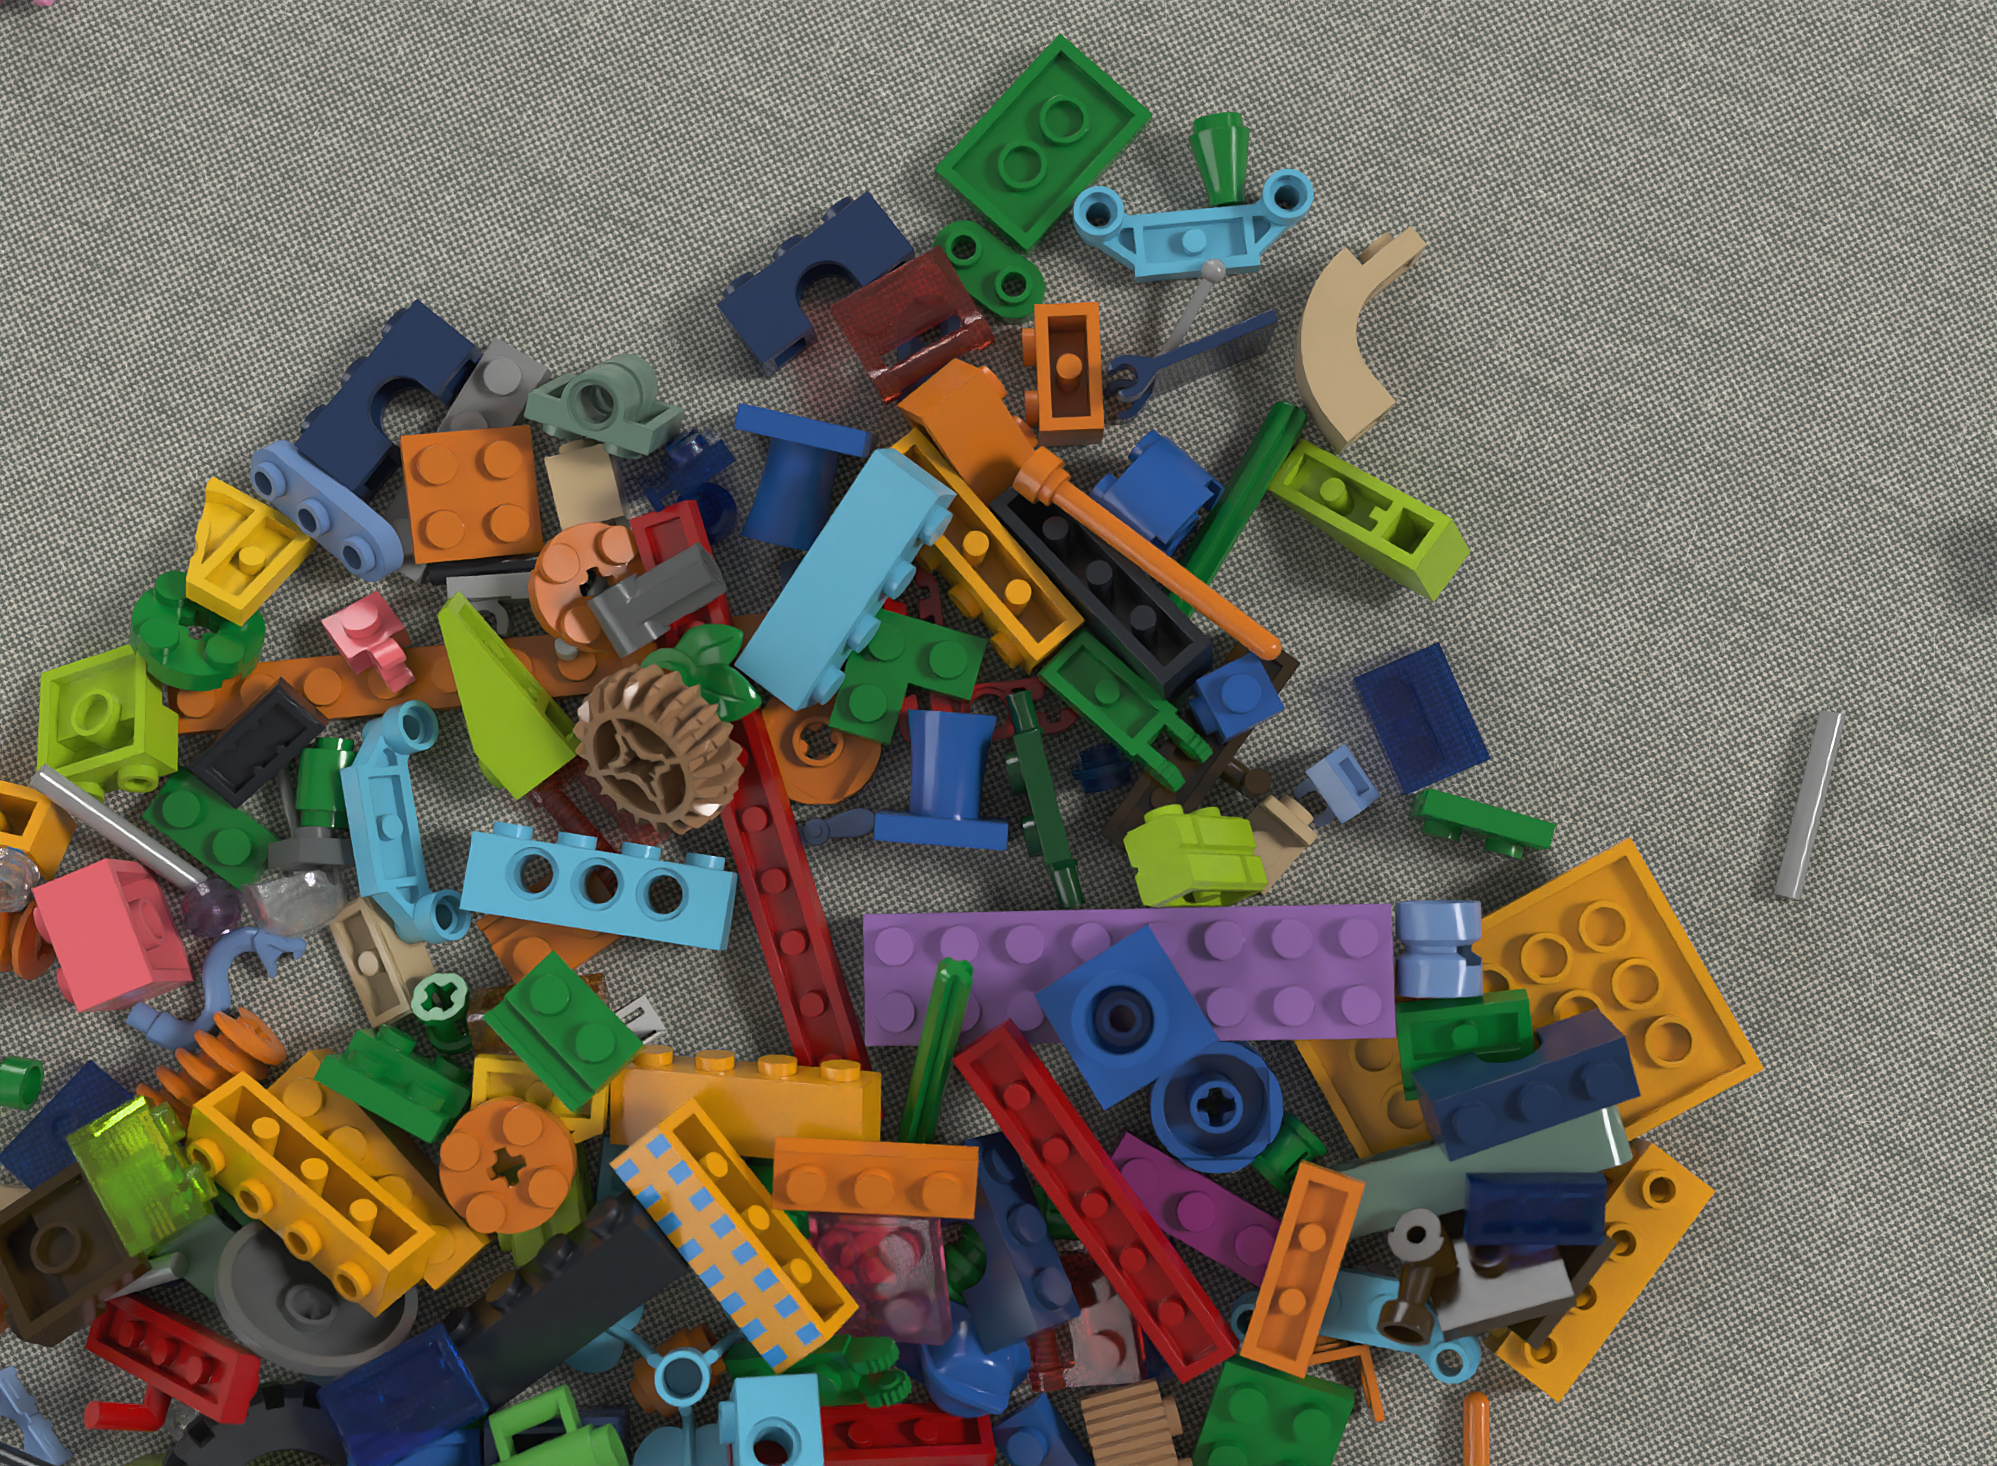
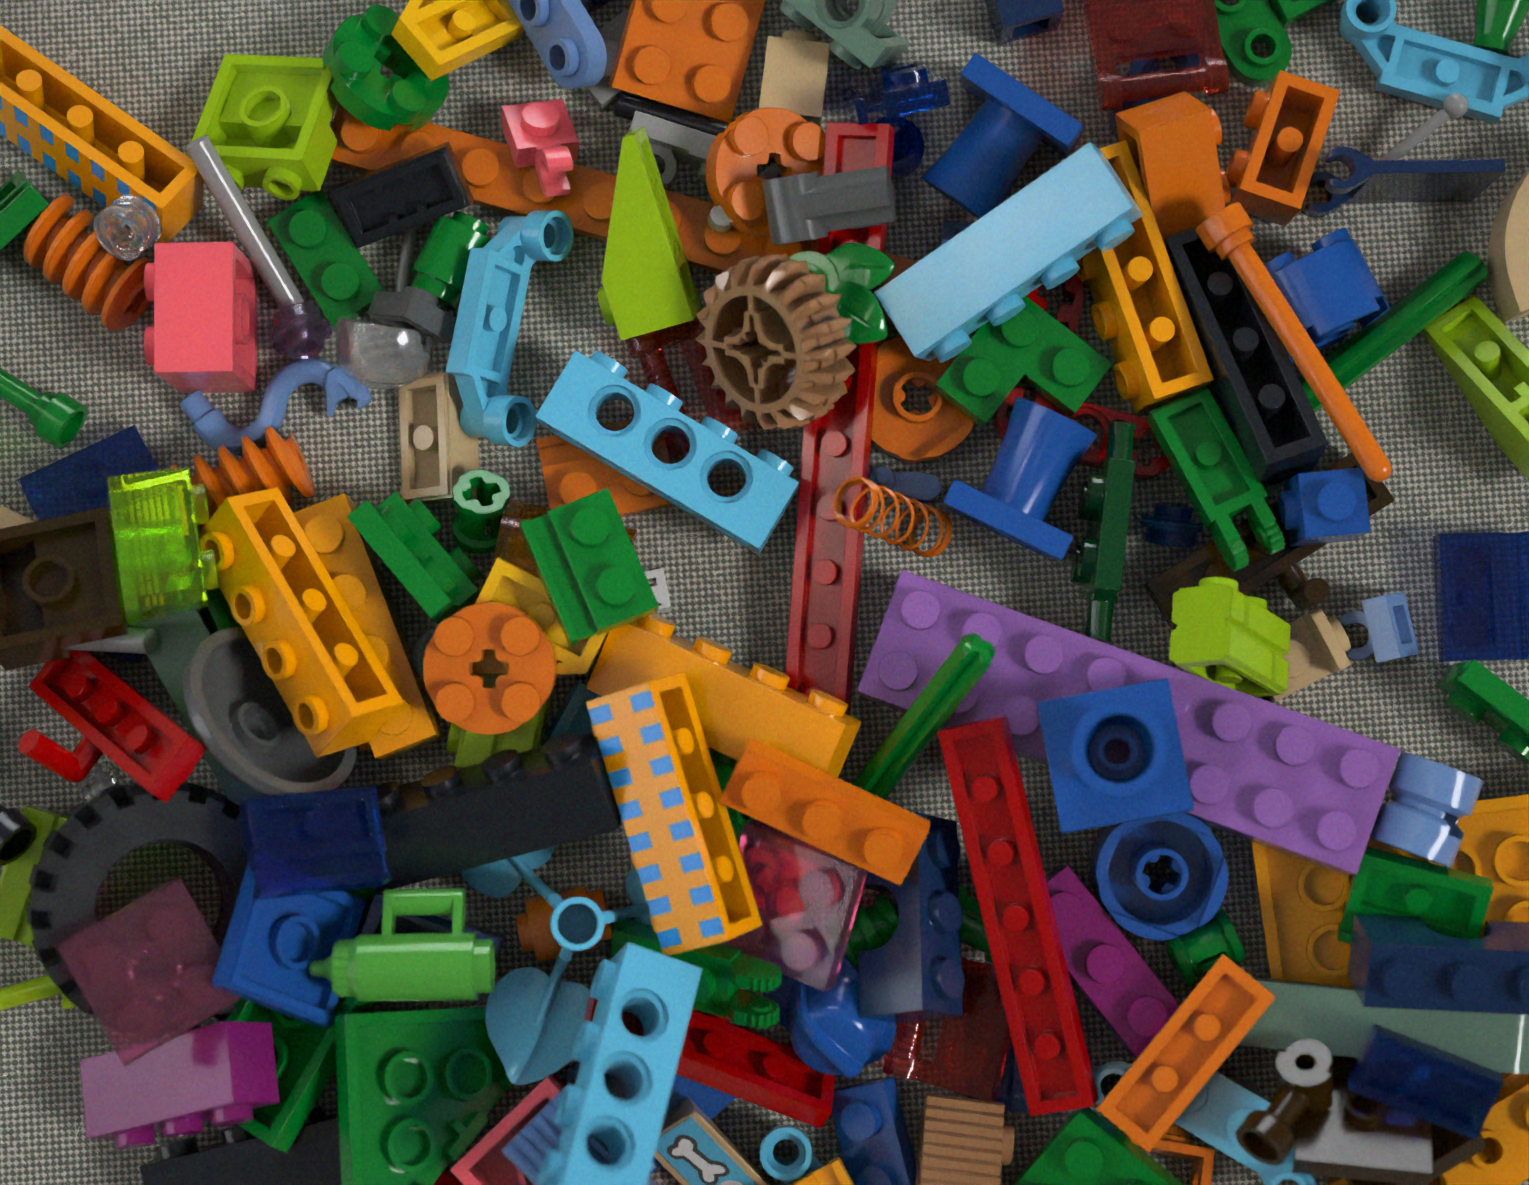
camera: 15 degrees right, 0 degrees up
none -> orange piece [832,476,953,558]

